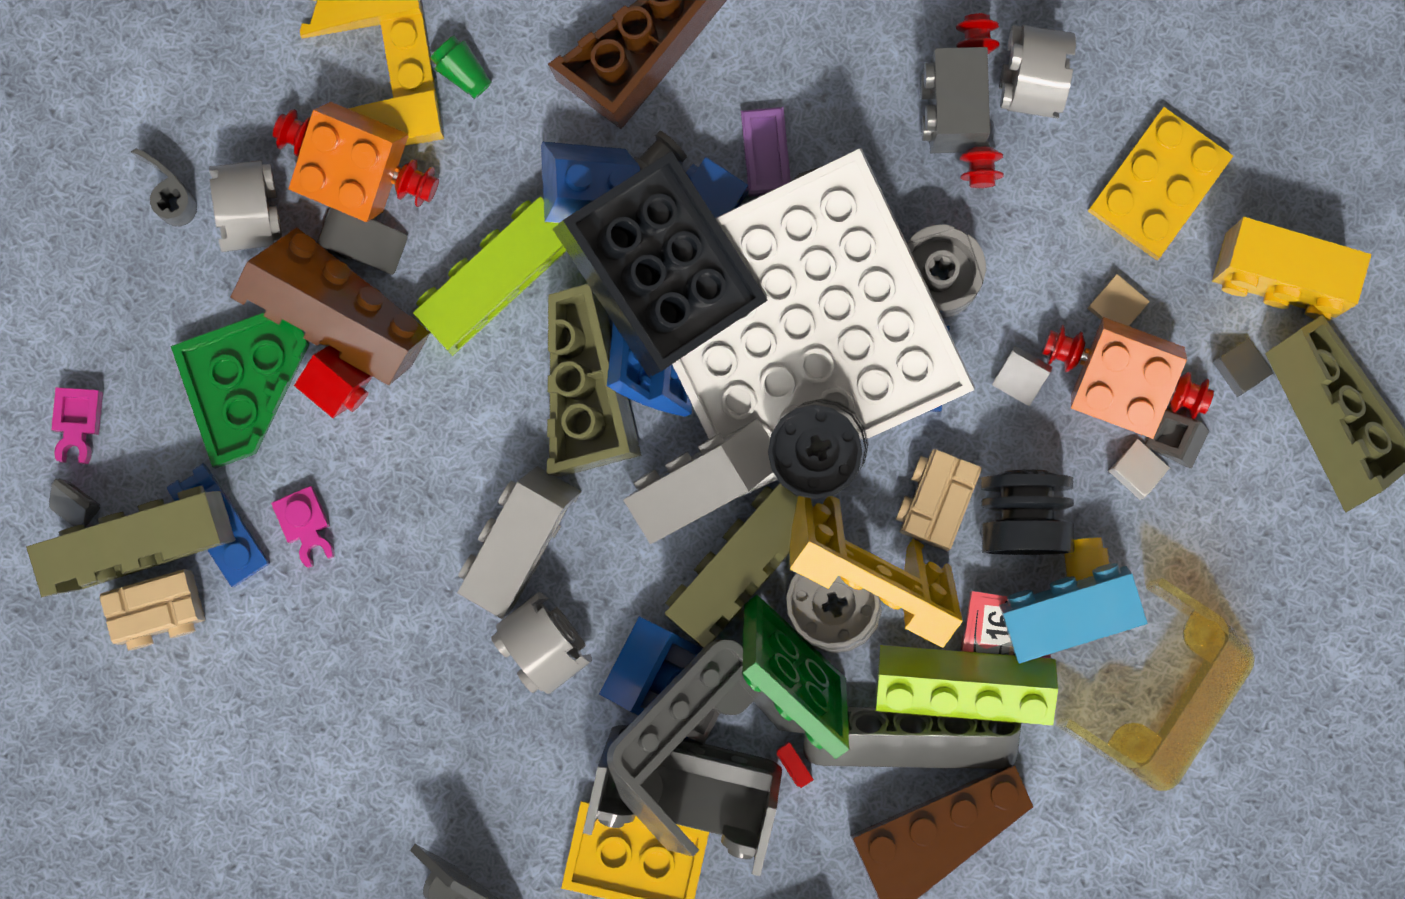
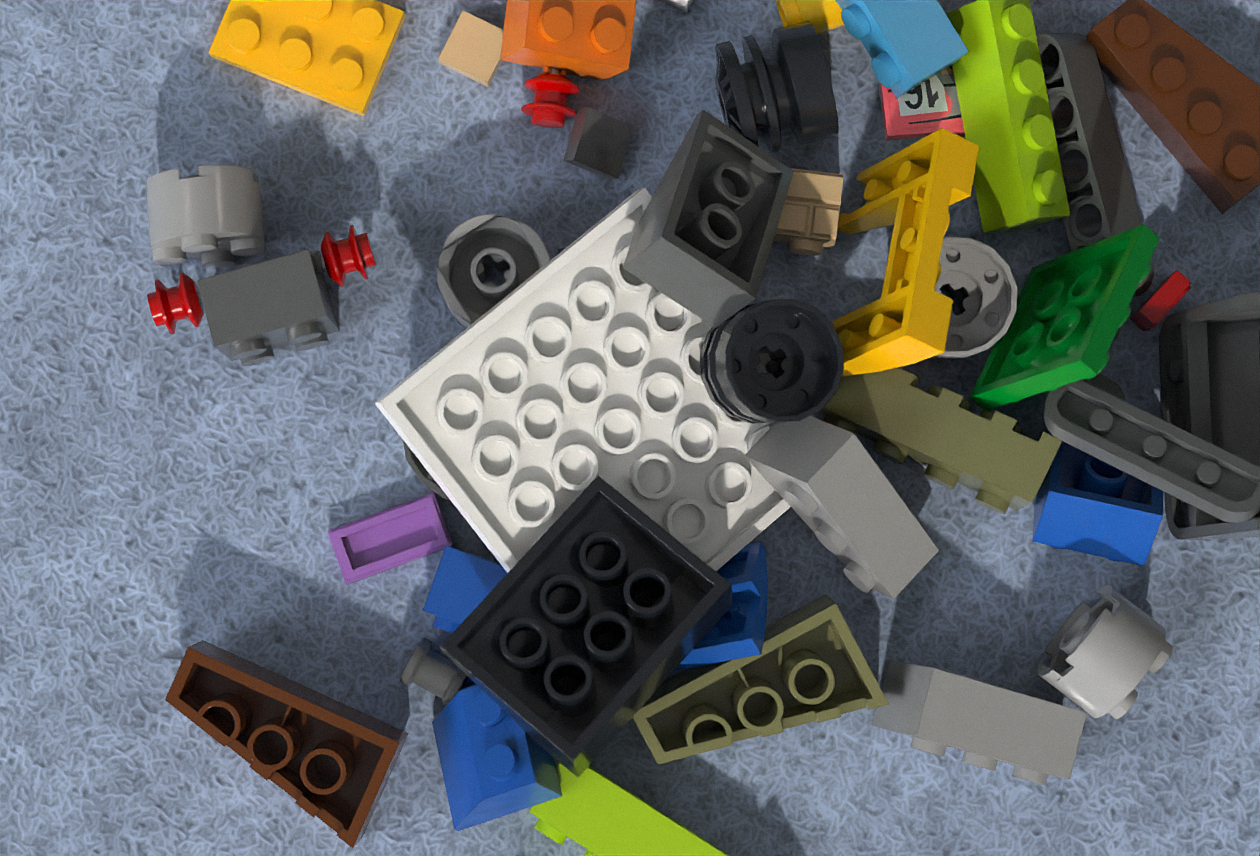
camera: 105 degrees left, 0 degrees up
none -> dark grey slope [623,110,794,328]

